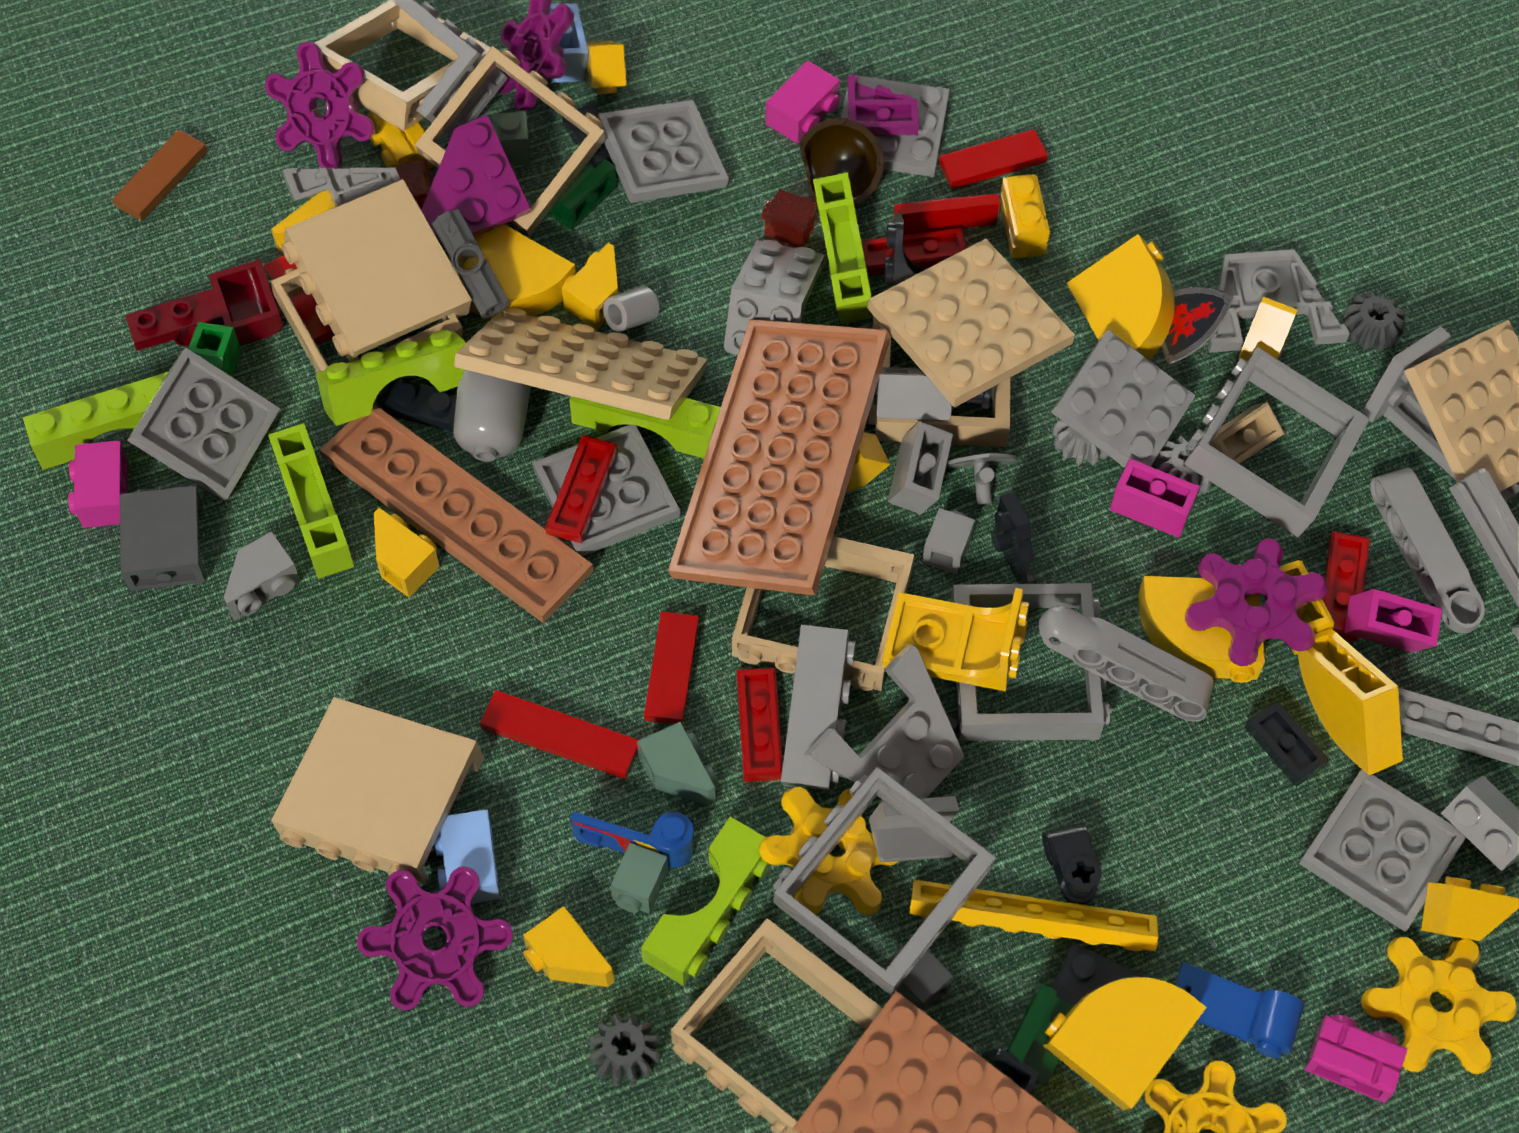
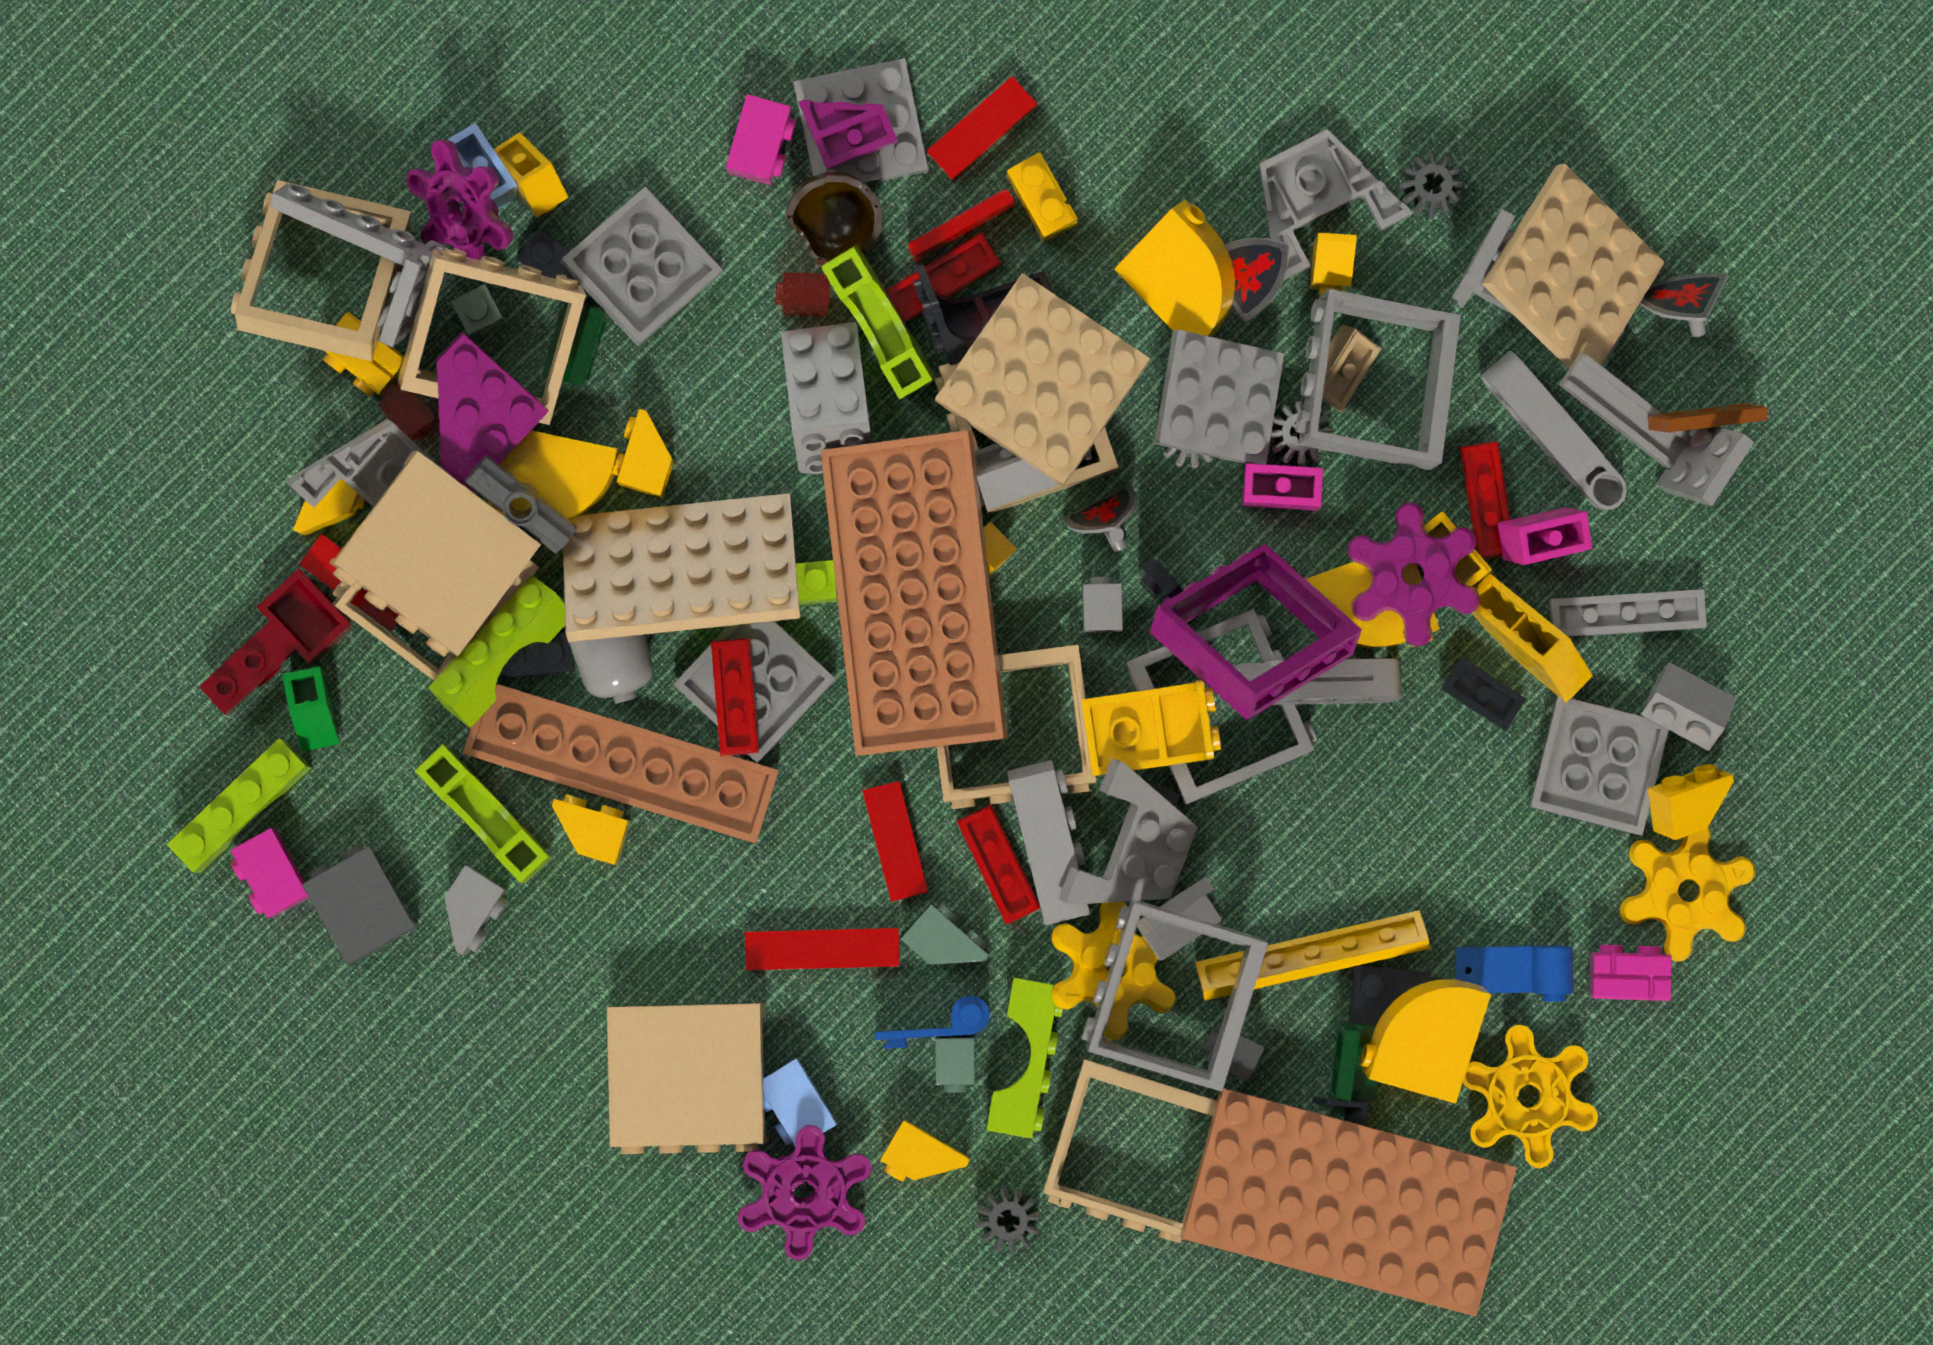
camera: 20 degrees left, 25 degrees up
dark orange tile [112,129,208,221] -> none
light grey plate [127,347,280,501] -> none
magenta plate [265,41,376,169] -> none
light grey brick [603,286,660,332] -> none
light grey brick [888,421,953,514] -> none
black piece [1042,822,1102,905] -> none
none -> magenta window [1150,544,1362,720]

